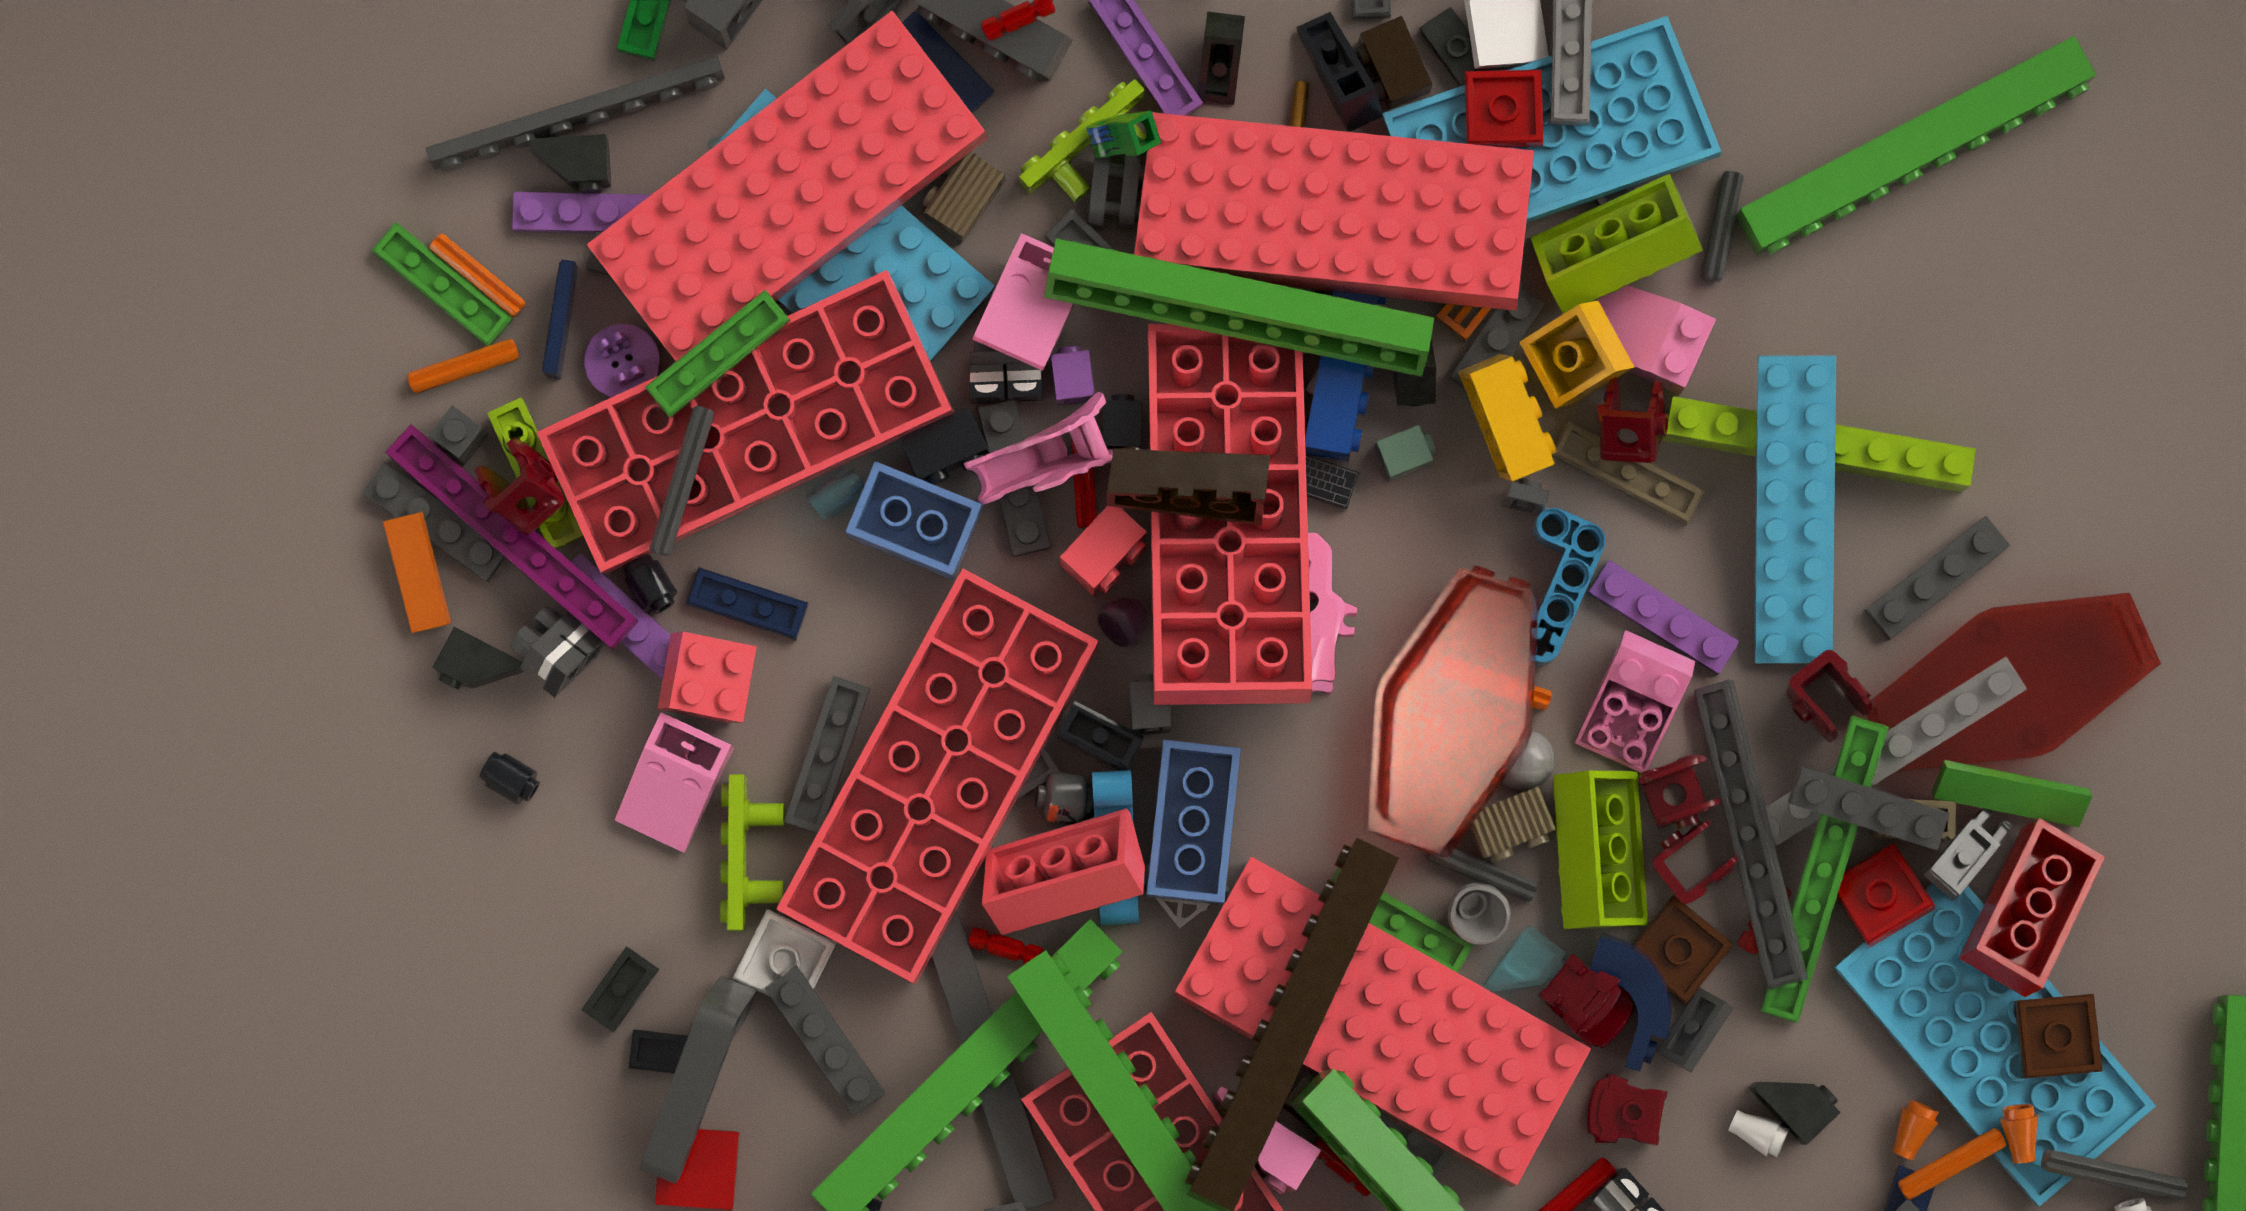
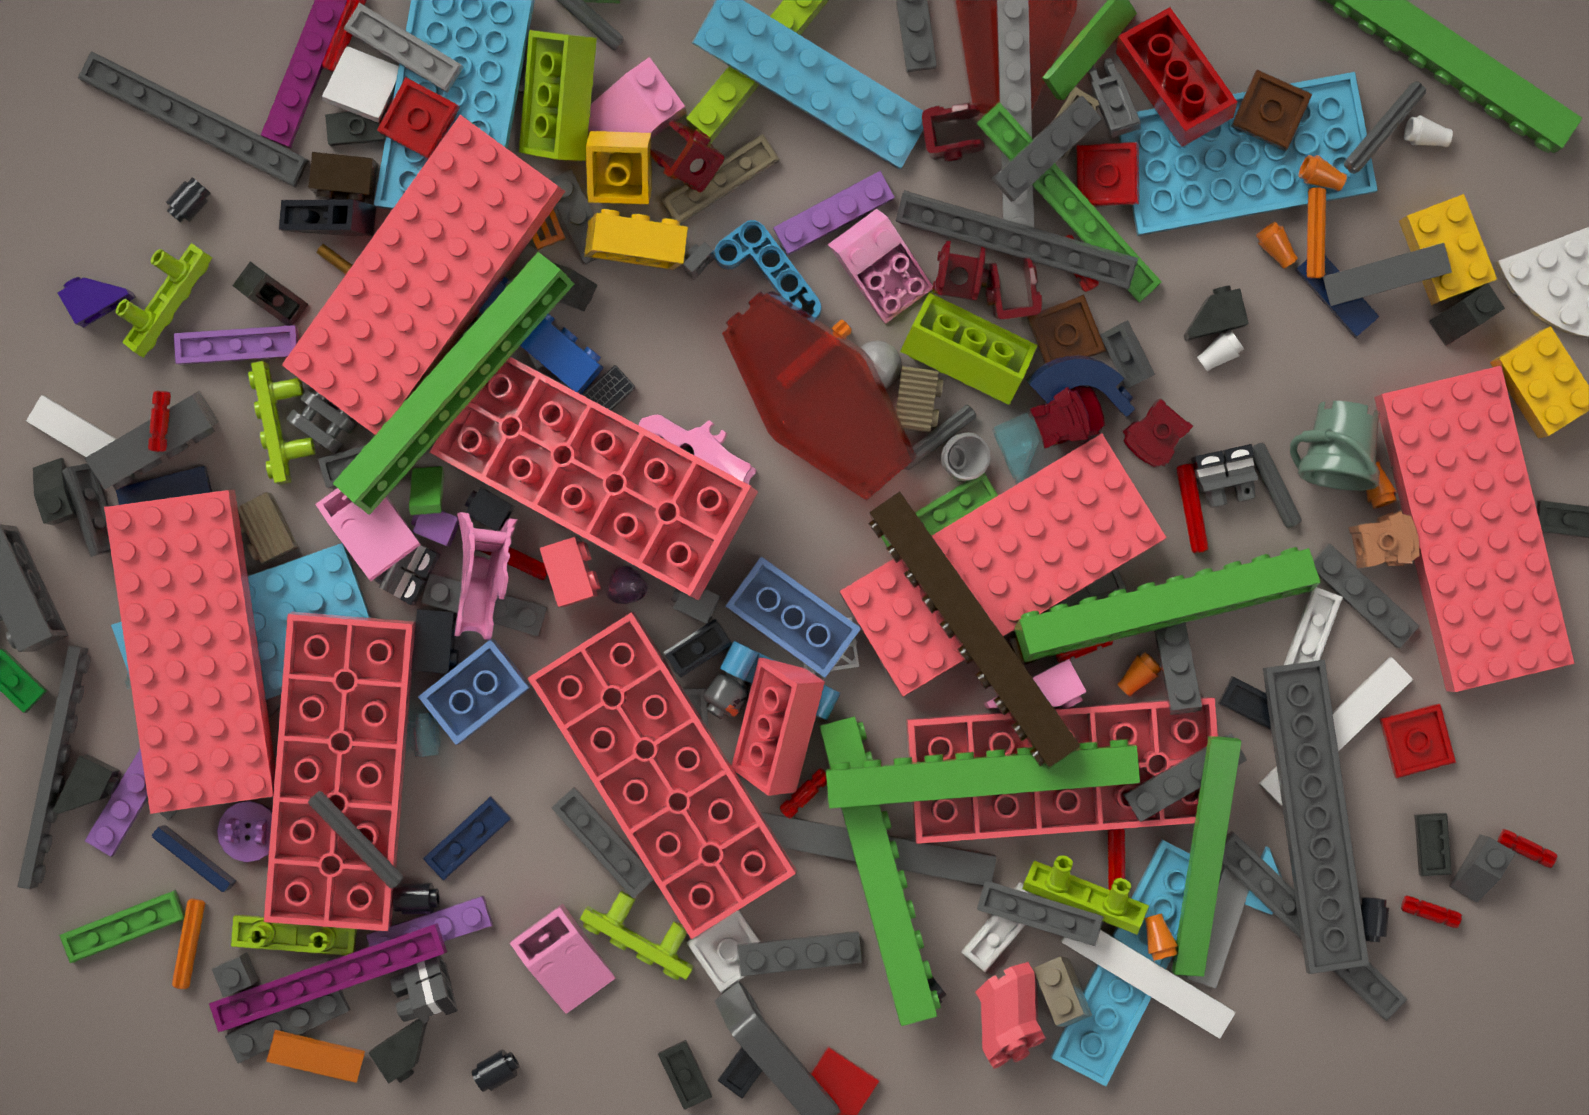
camera: 60 degrees left, 5 degrees up
orange axle [429,233,526,317] -> none
dark red piece [475,437,564,535] -> none
bright green tile [645,290,791,418] -> none
coral brick [657,632,757,724] -> none
green leg [1086,110,1161,158] -> none
dark brown wedge [1107,446,1270,526] -> none
sand green brick [1374,425,1436,482] -> none
none -> bright green tile [409,466,444,515]

